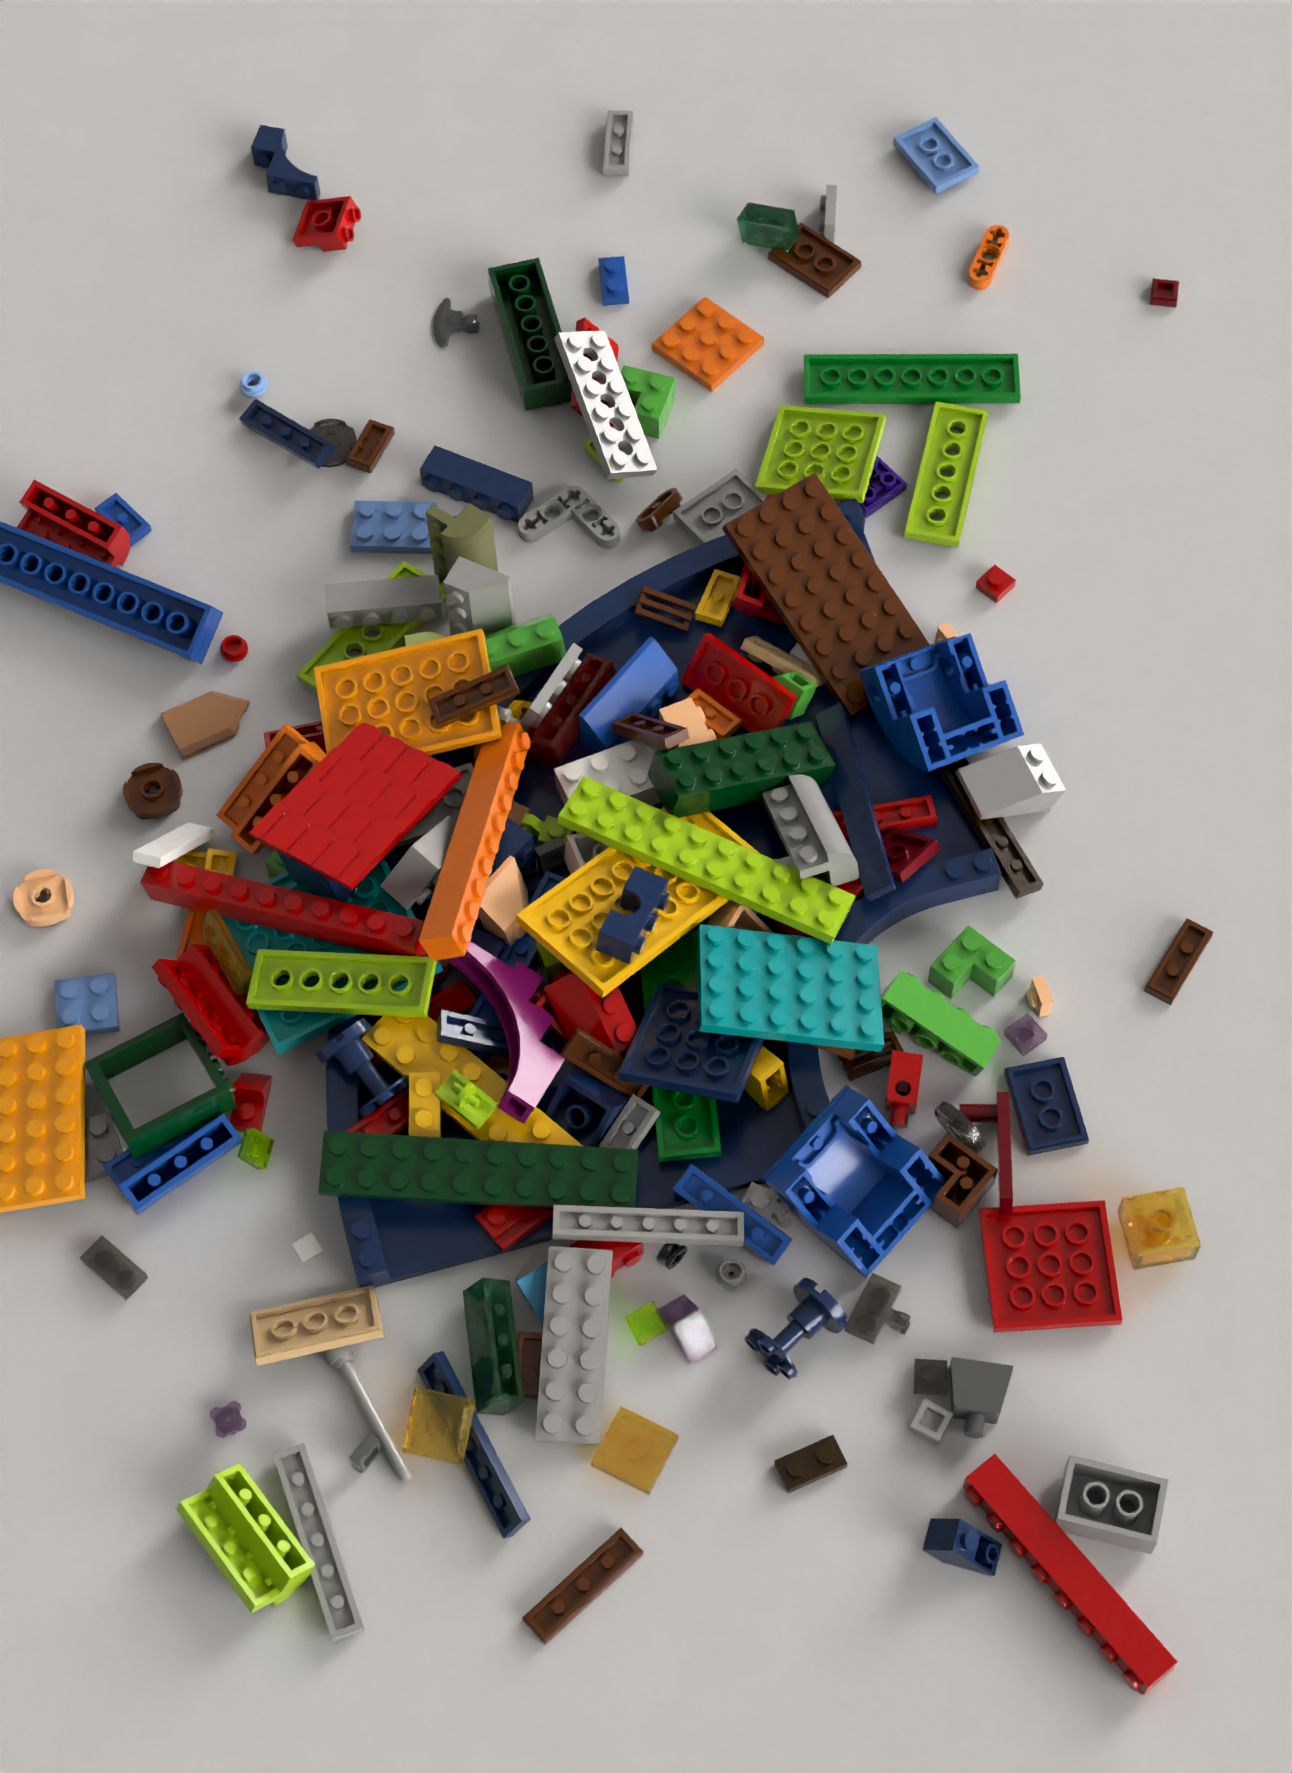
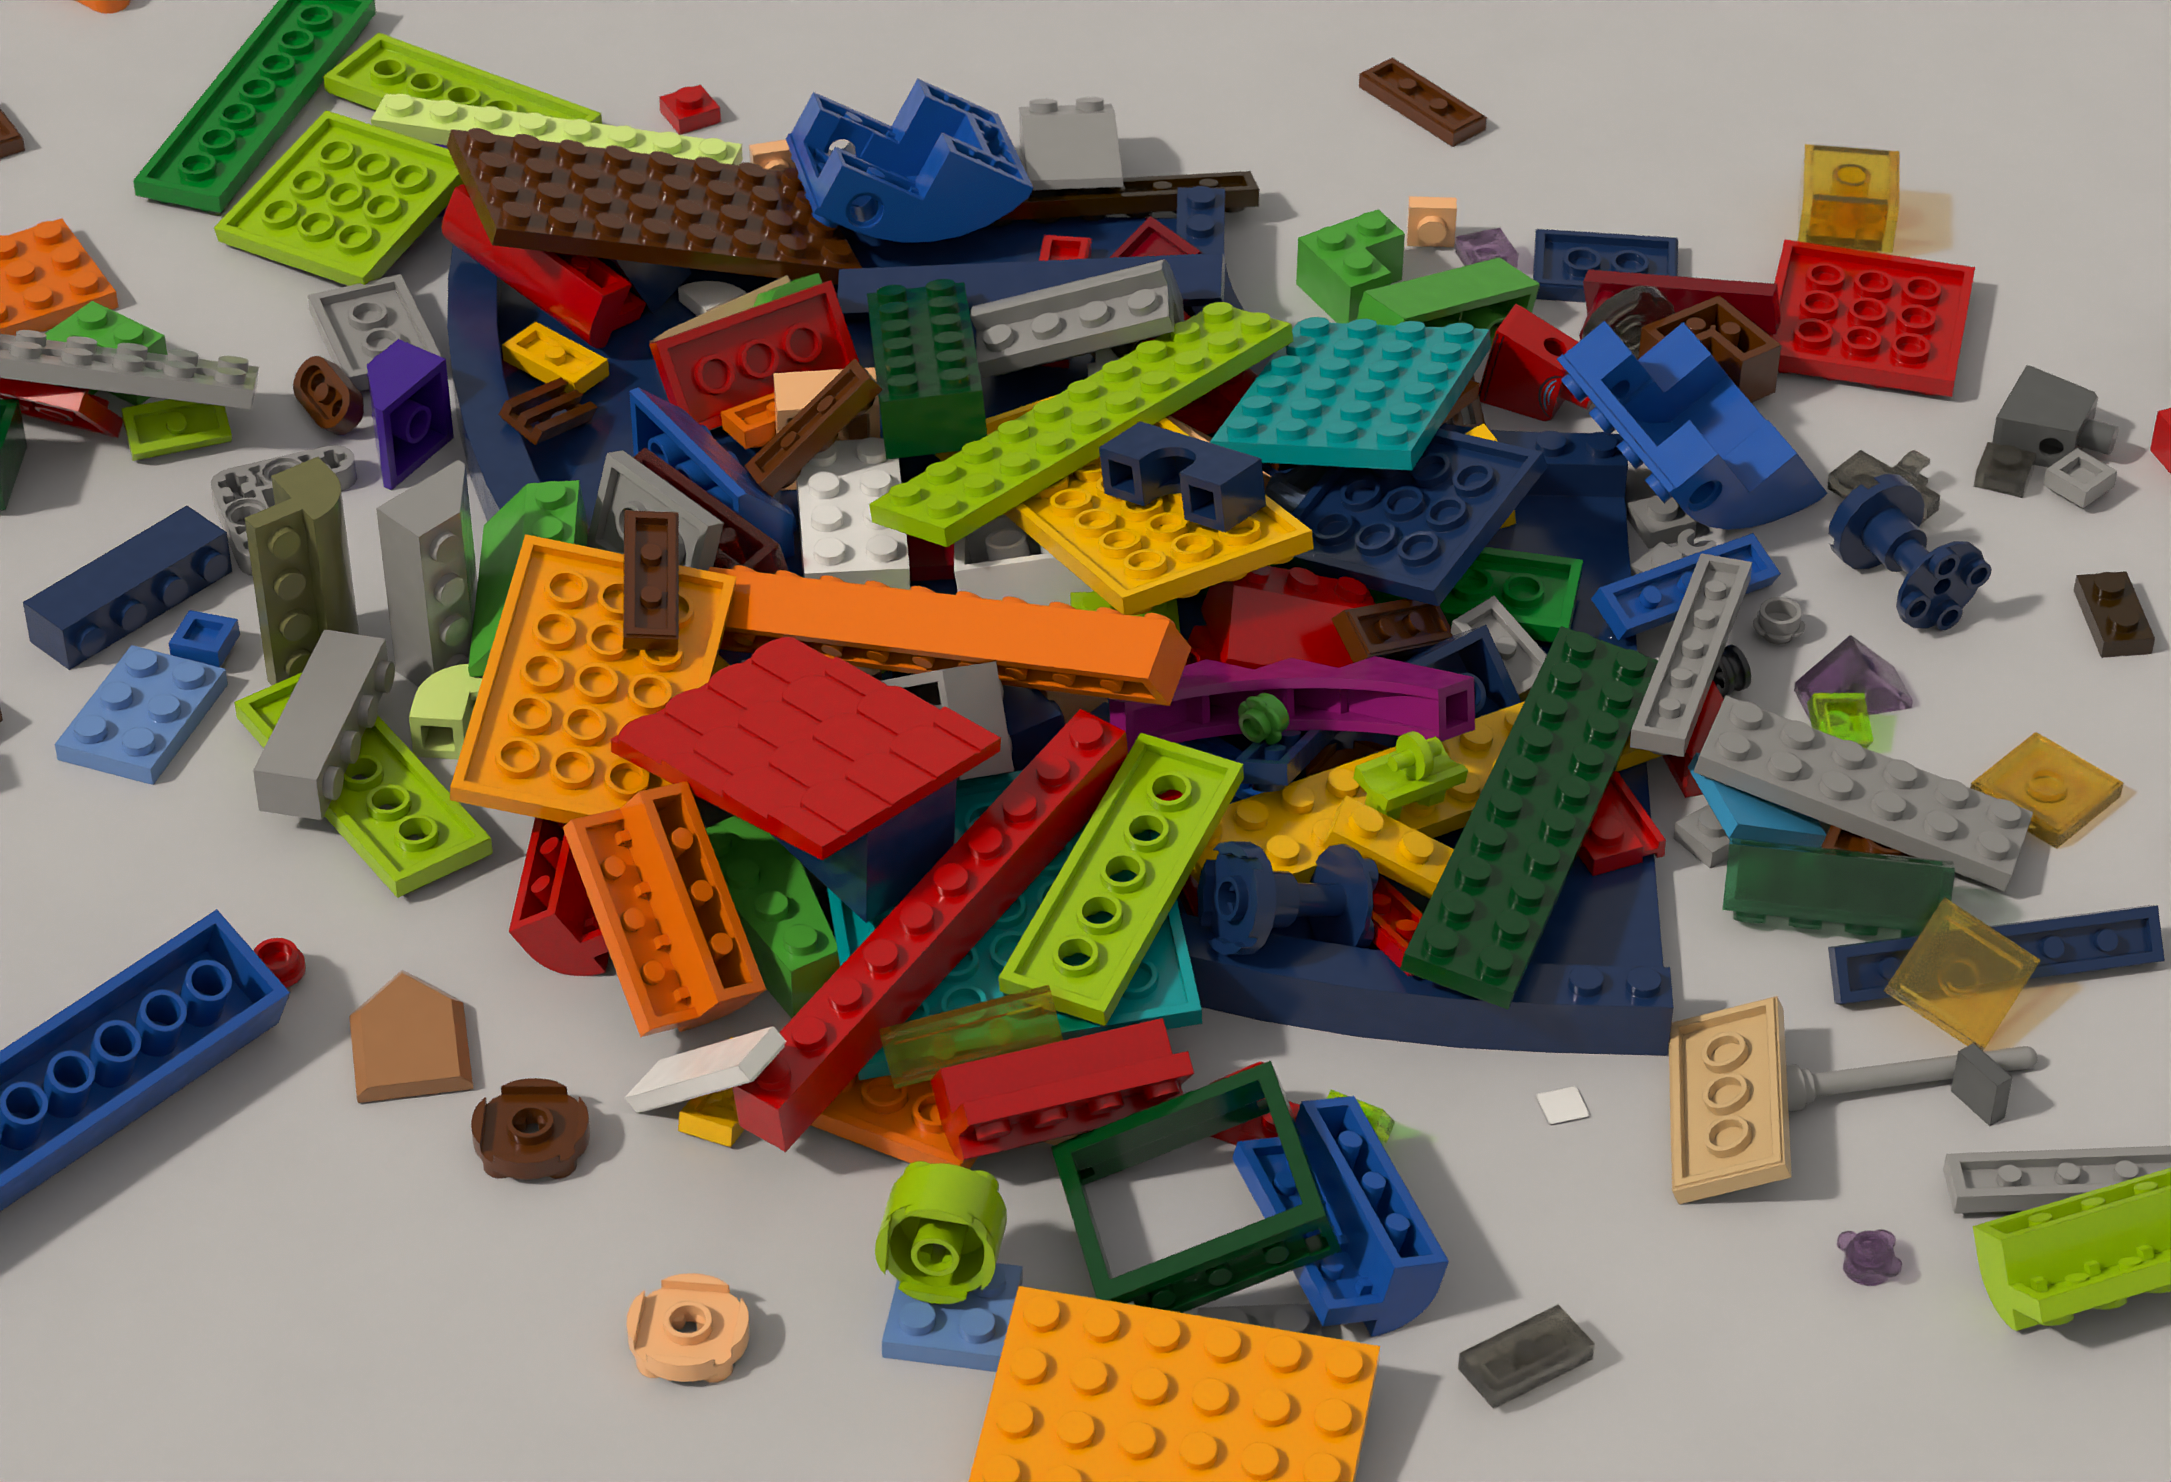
camera: 75 degrees left, 20 degrees down
none -> dark purple slope [367,339,454,490]
none -> yellowish green plate [371,93,743,165]
none -> lime brick [875,1161,1007,1304]
none -> bright green plate [1238,693,1289,745]

